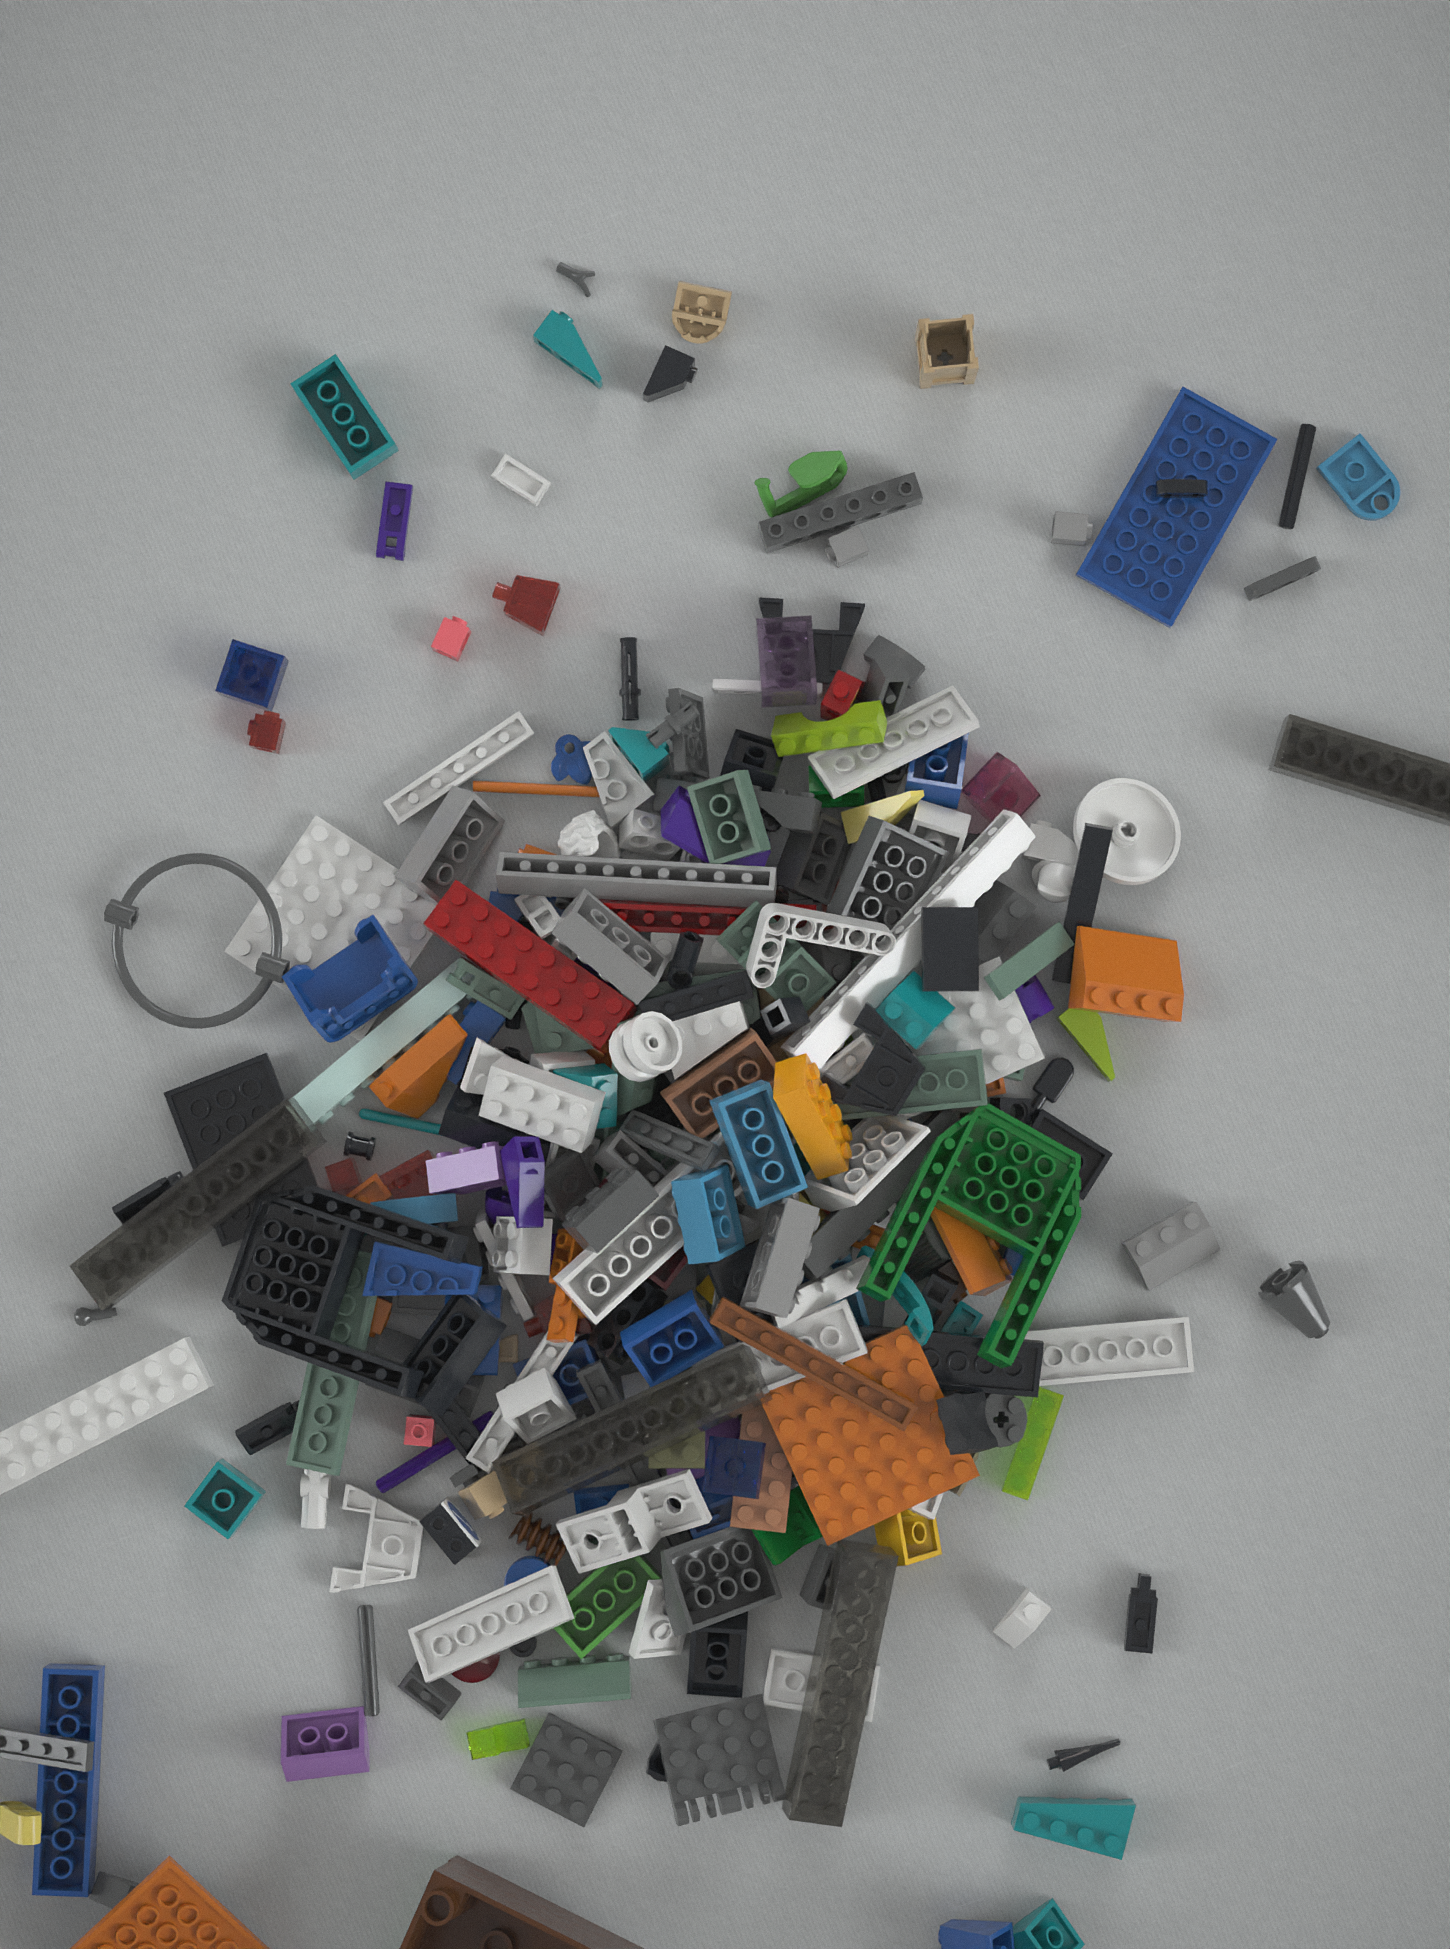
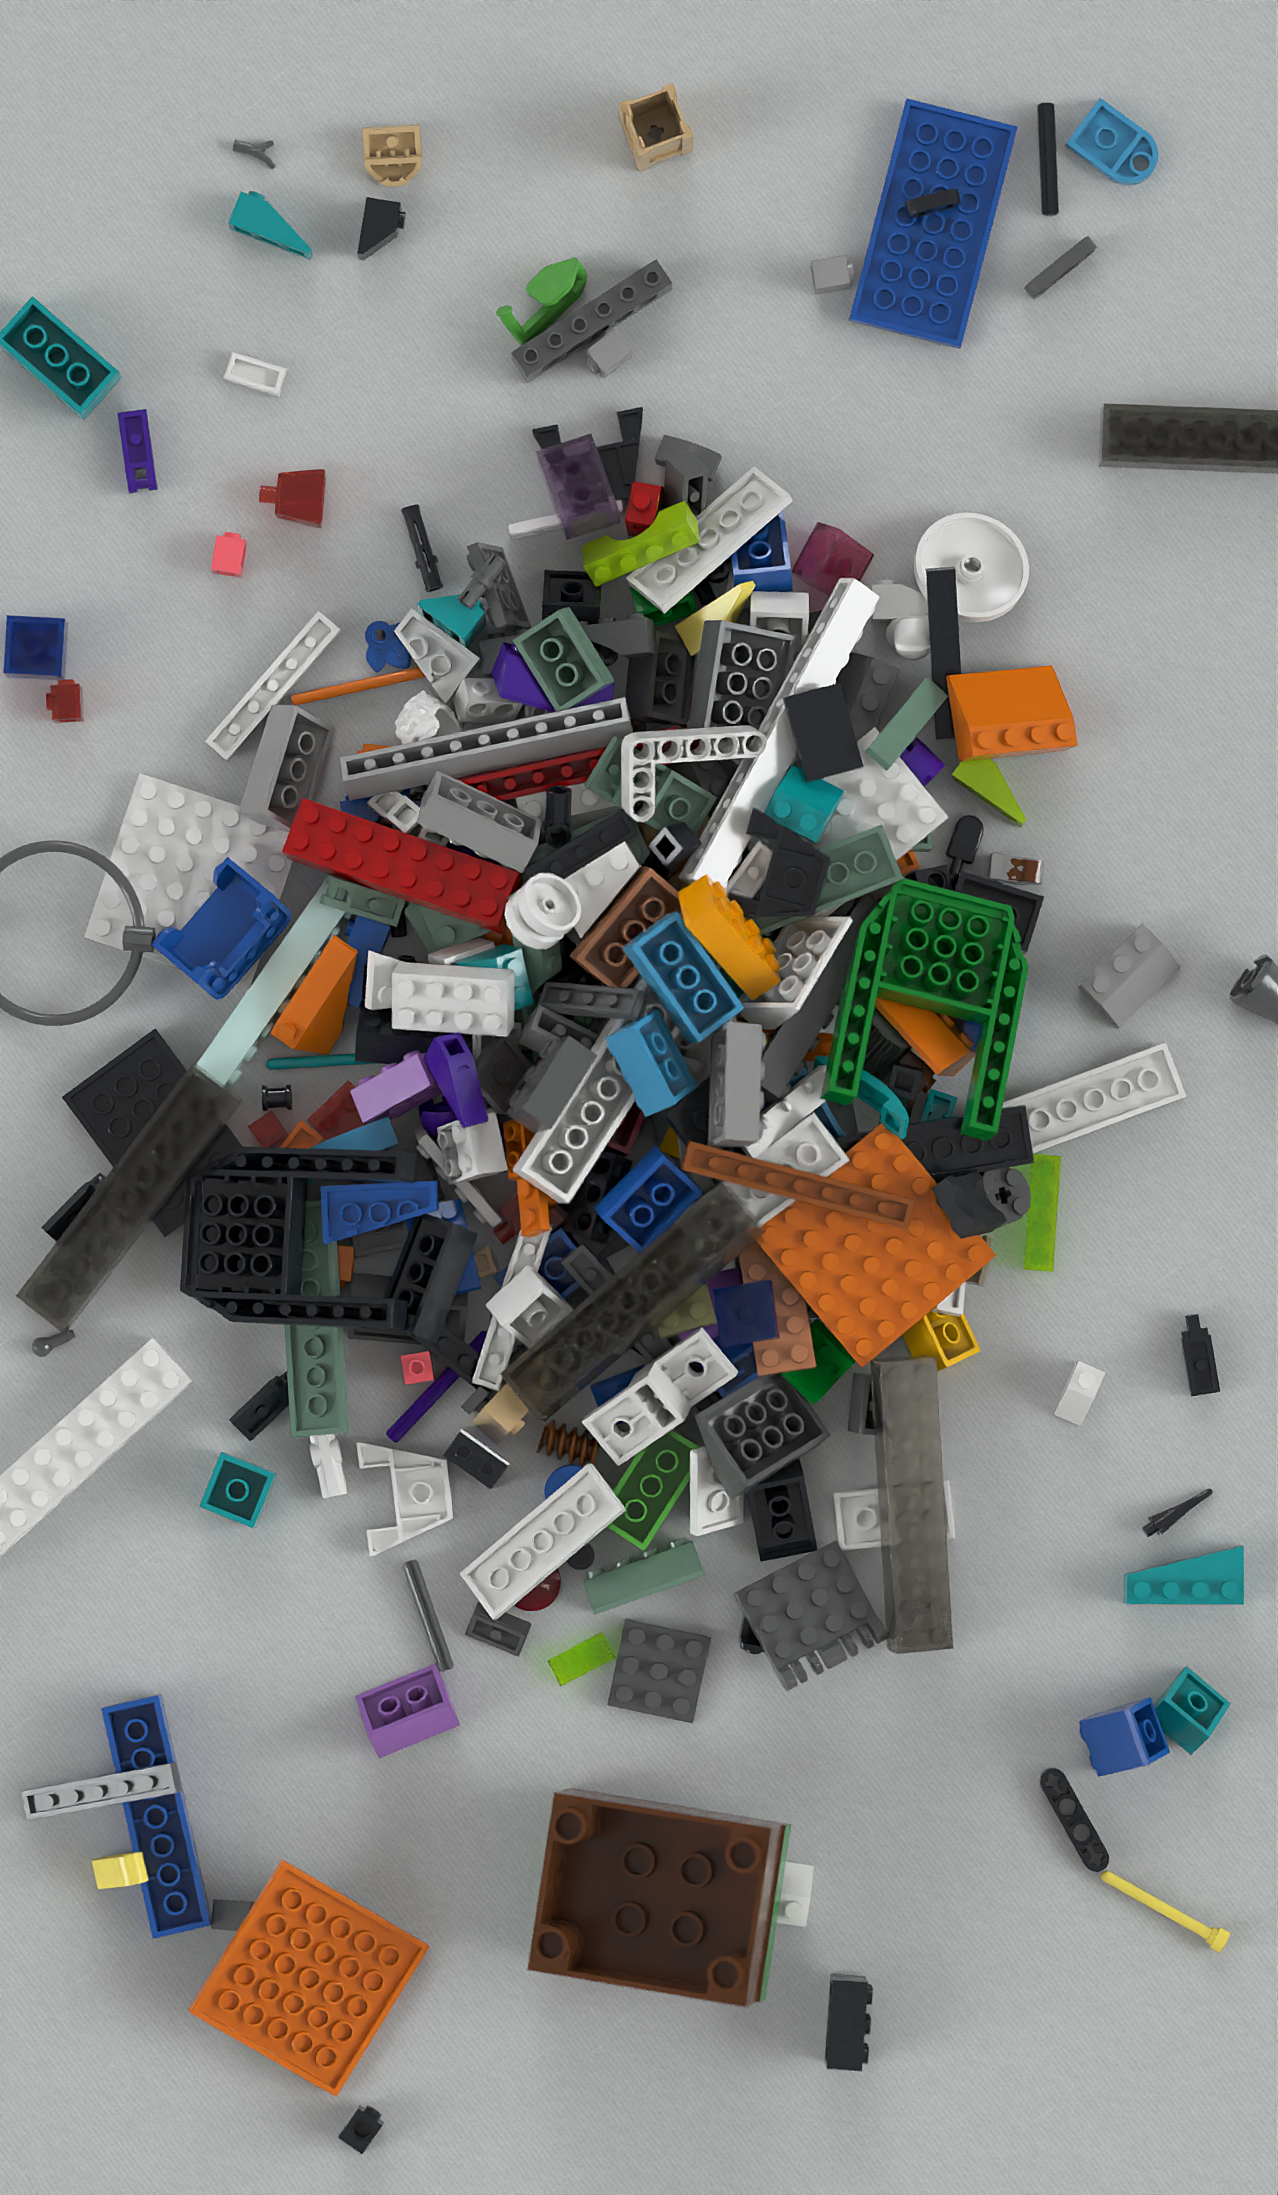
camera: 20 degrees left, 0 degrees up
none -> leg [988,853,1044,885]

